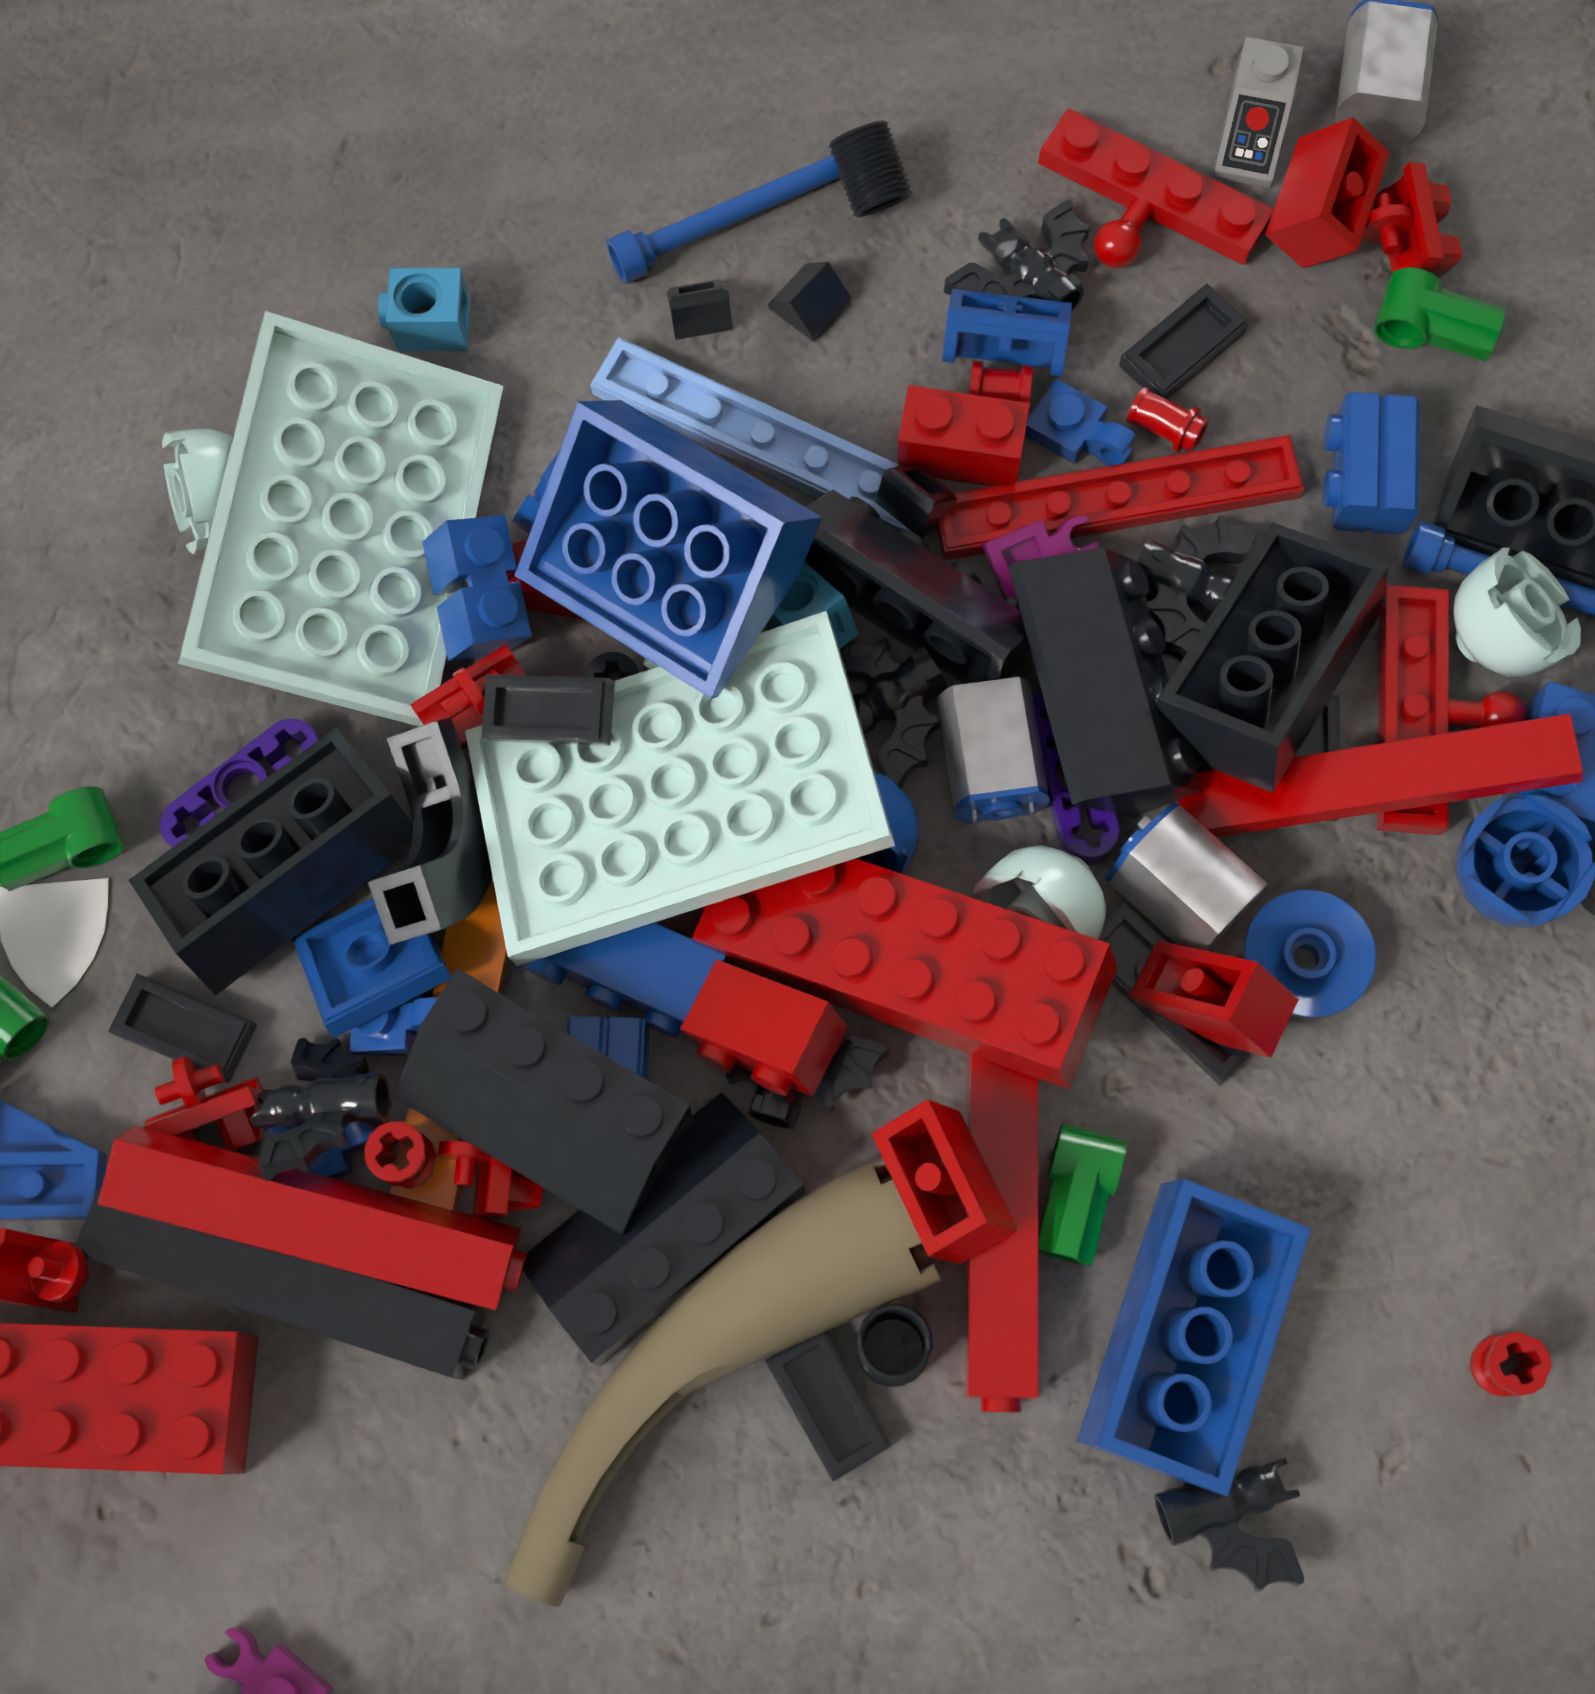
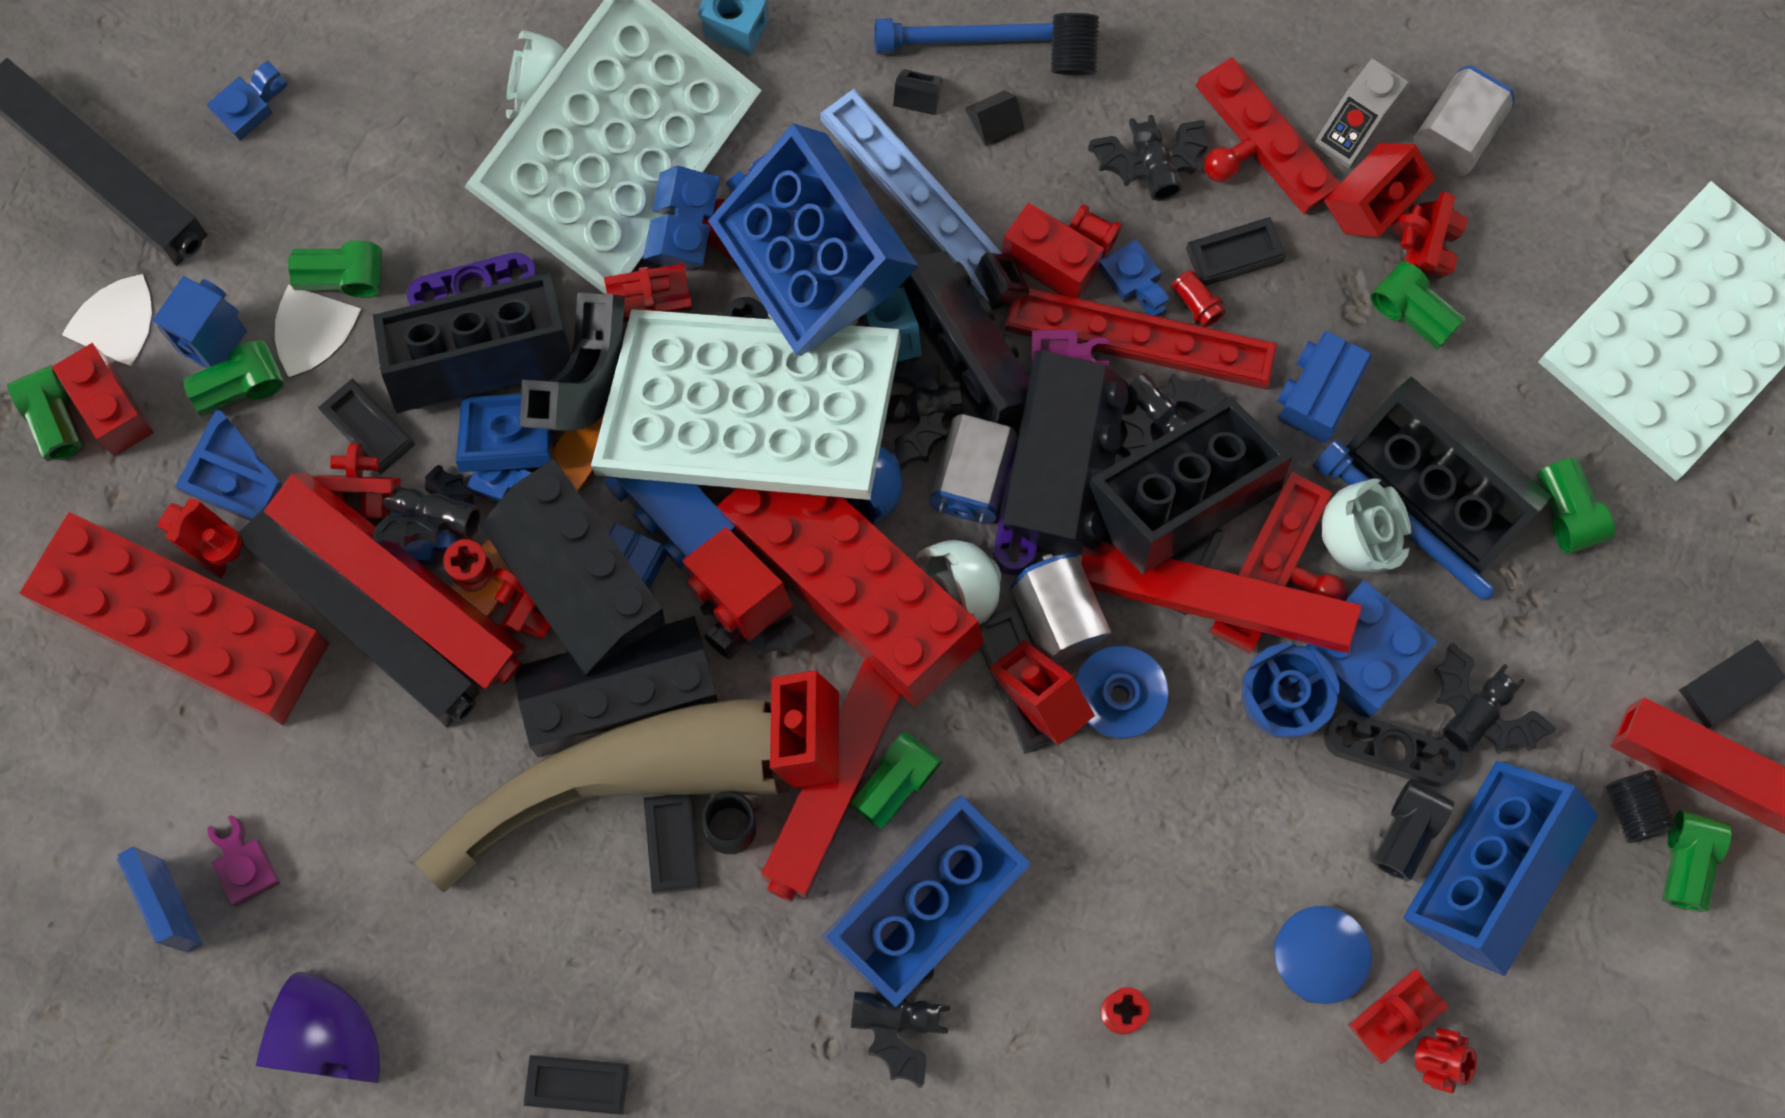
camera: 15 degrees right, 0 degrees up
black tile [481,674,615,746] -> none
blue hinge [942,289,1072,376] -> none

